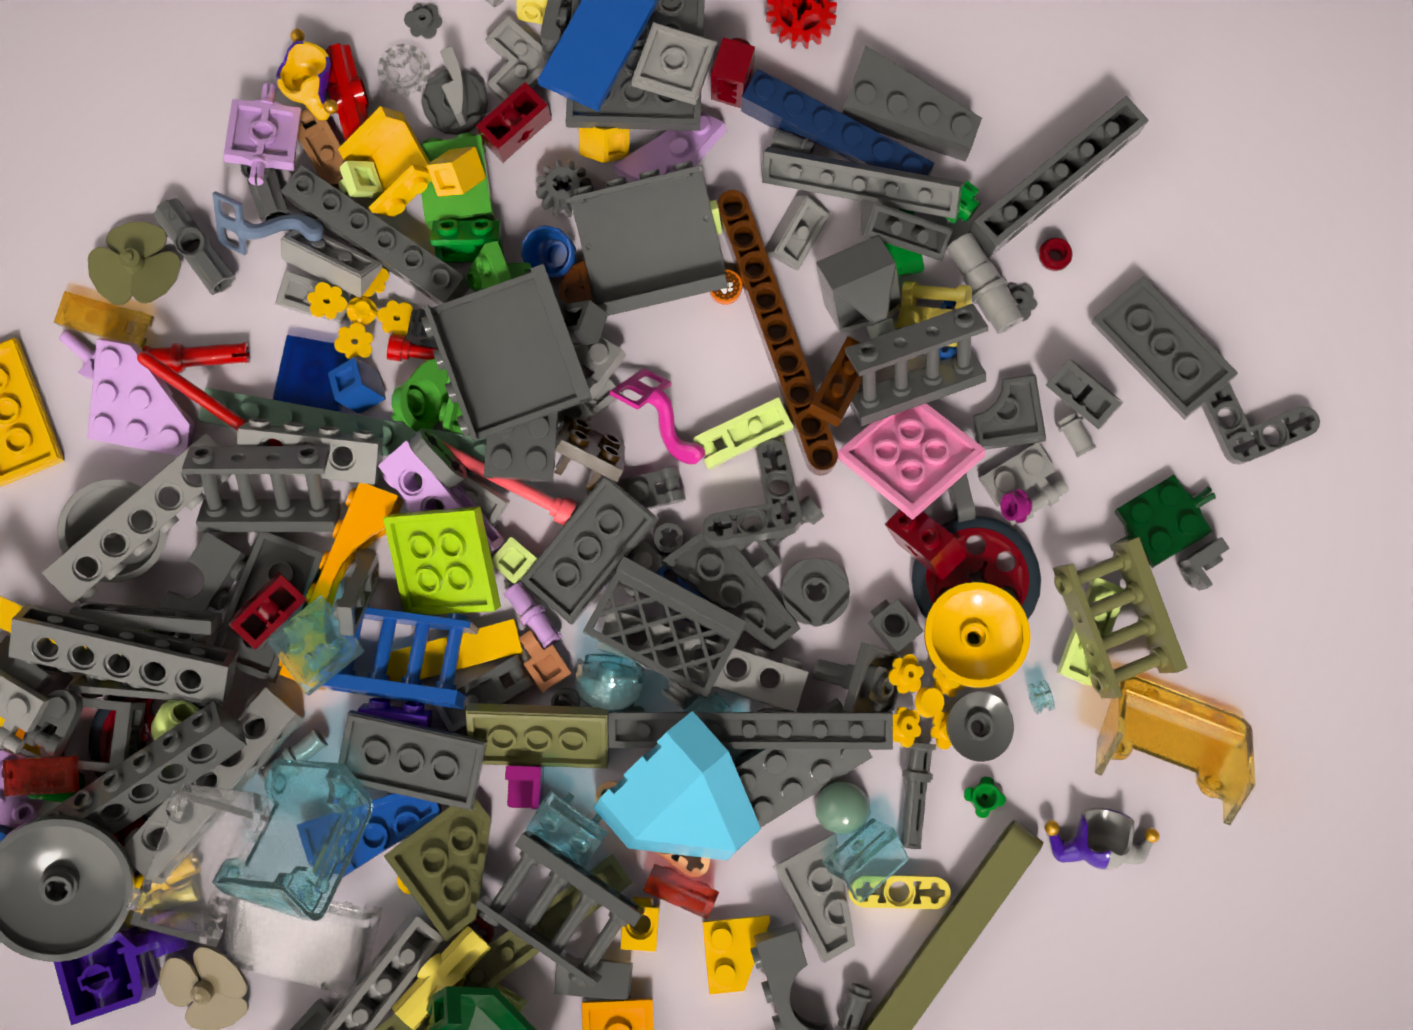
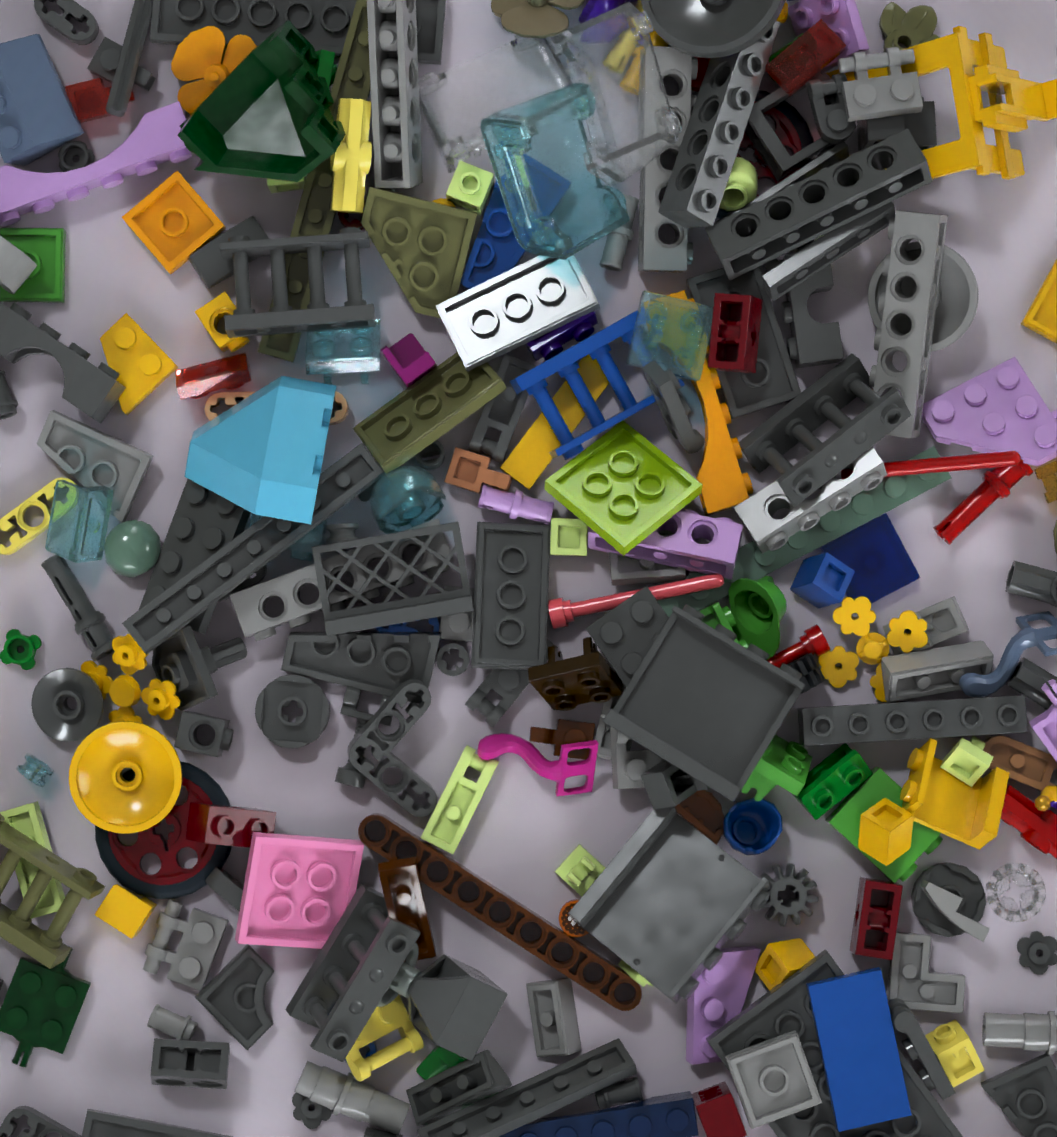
camera: 140 degrees right, 5 degrees up
dark grey beam [408,428,467,488] -> none
magenta plate [1000,489,1032,523] -> none
none -> yellow panel [94,884,157,939]
none -> yellowish green brick [446,160,494,216]
none -> reddish brown plate [529,719,595,760]
none -> yellowish green tile [555,844,605,896]

